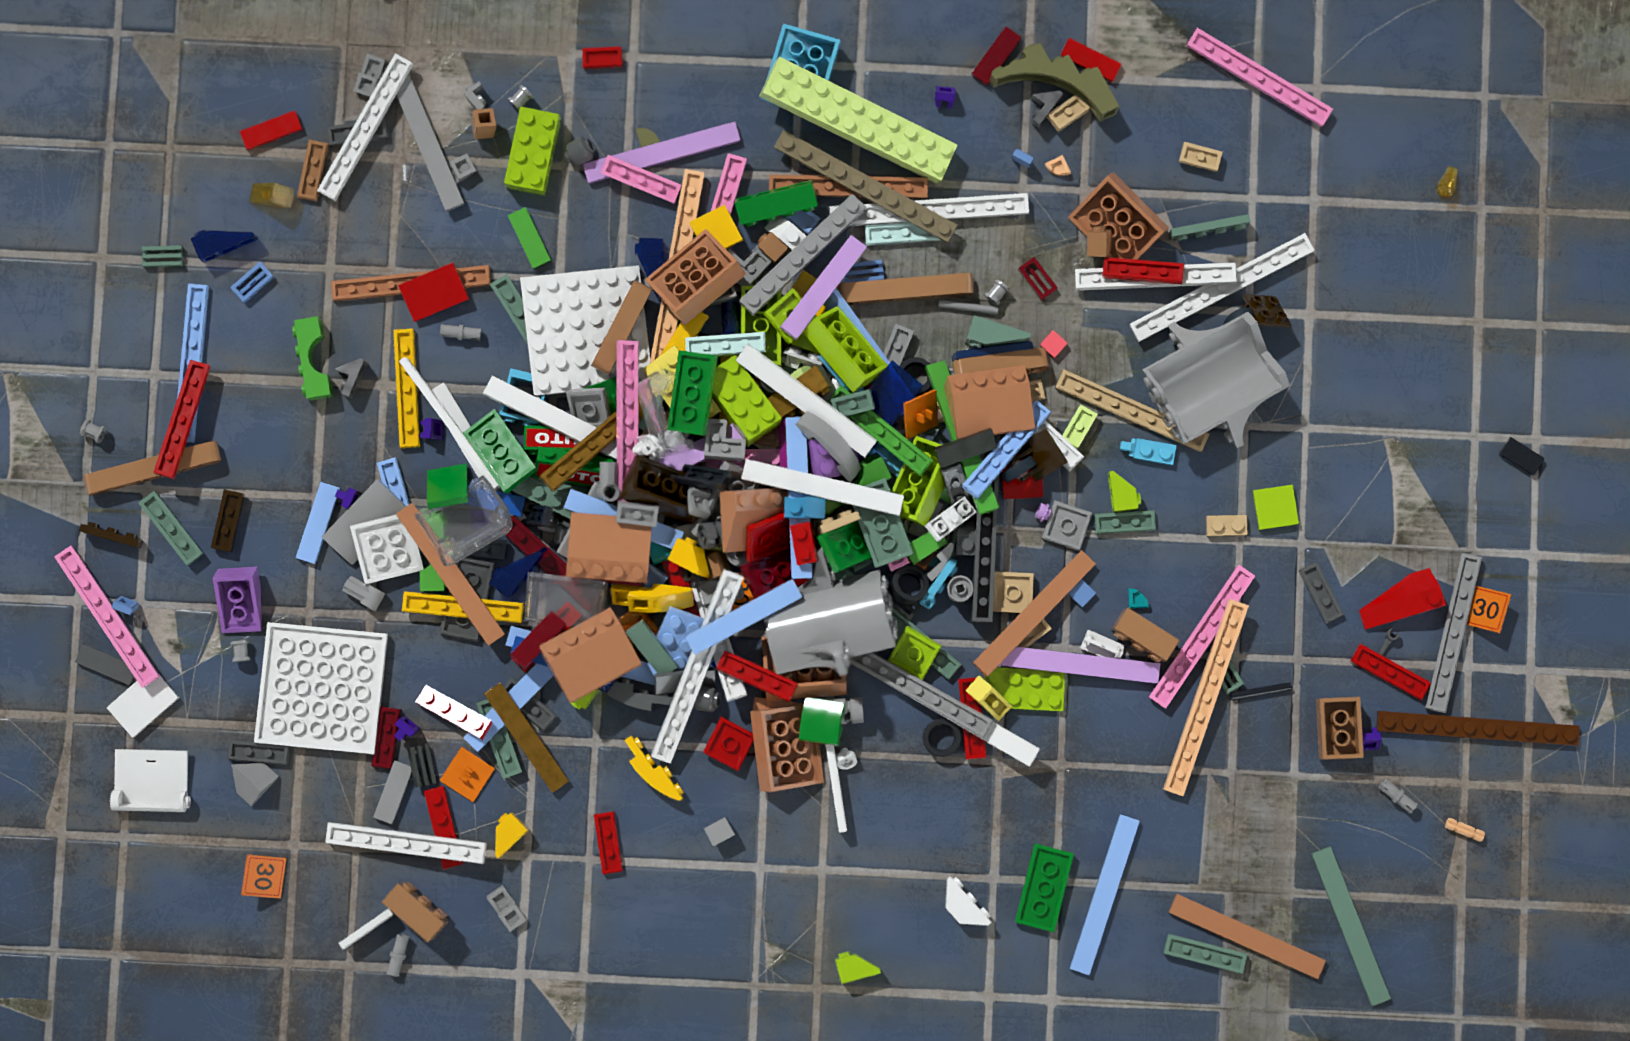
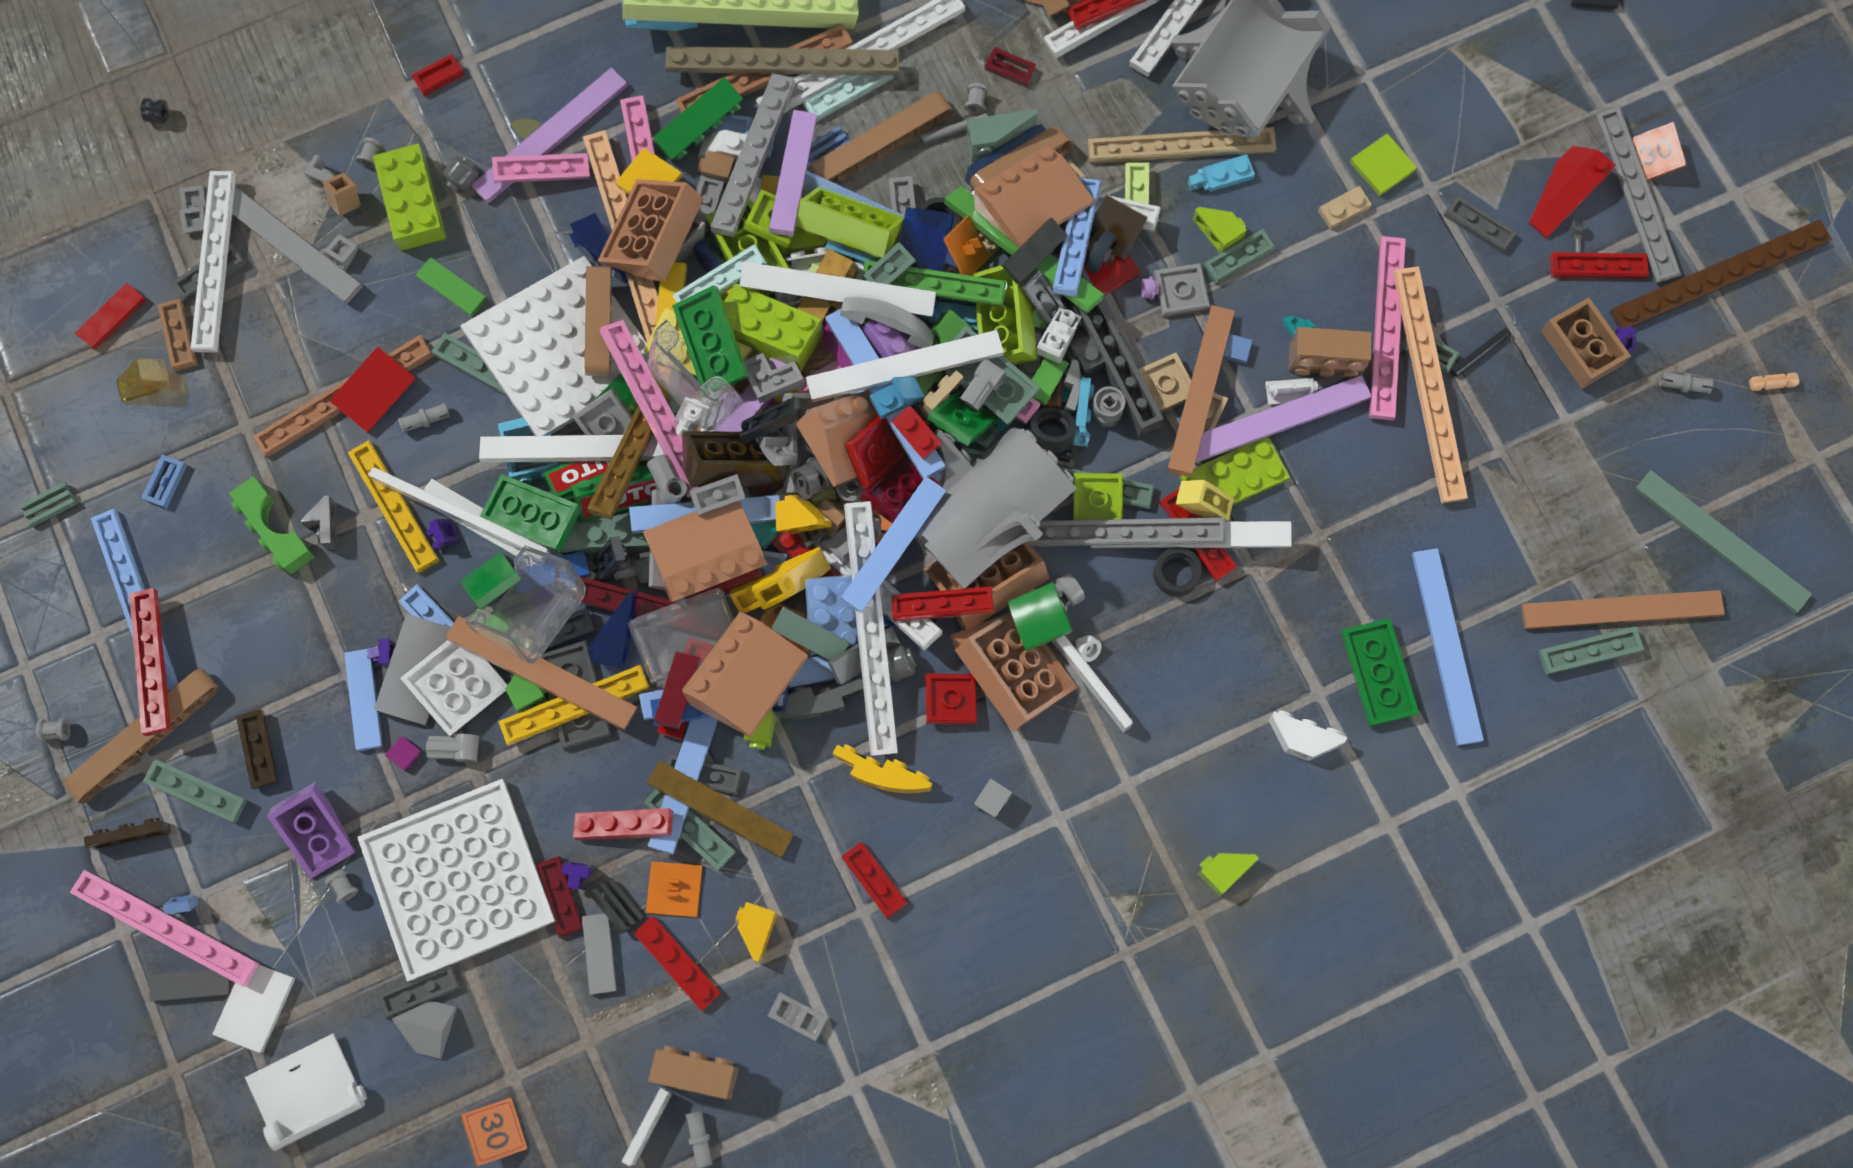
camera: 30 degrees left, 10 degrees down
clear blue slope [190,230,259,263] -> none
white plate [325,822,487,864] -> none
coral tile [1039,330,1068,358] -> none
none -> magenta tile [385,735,422,772]
none -> light grey piece [960,358,1007,411]

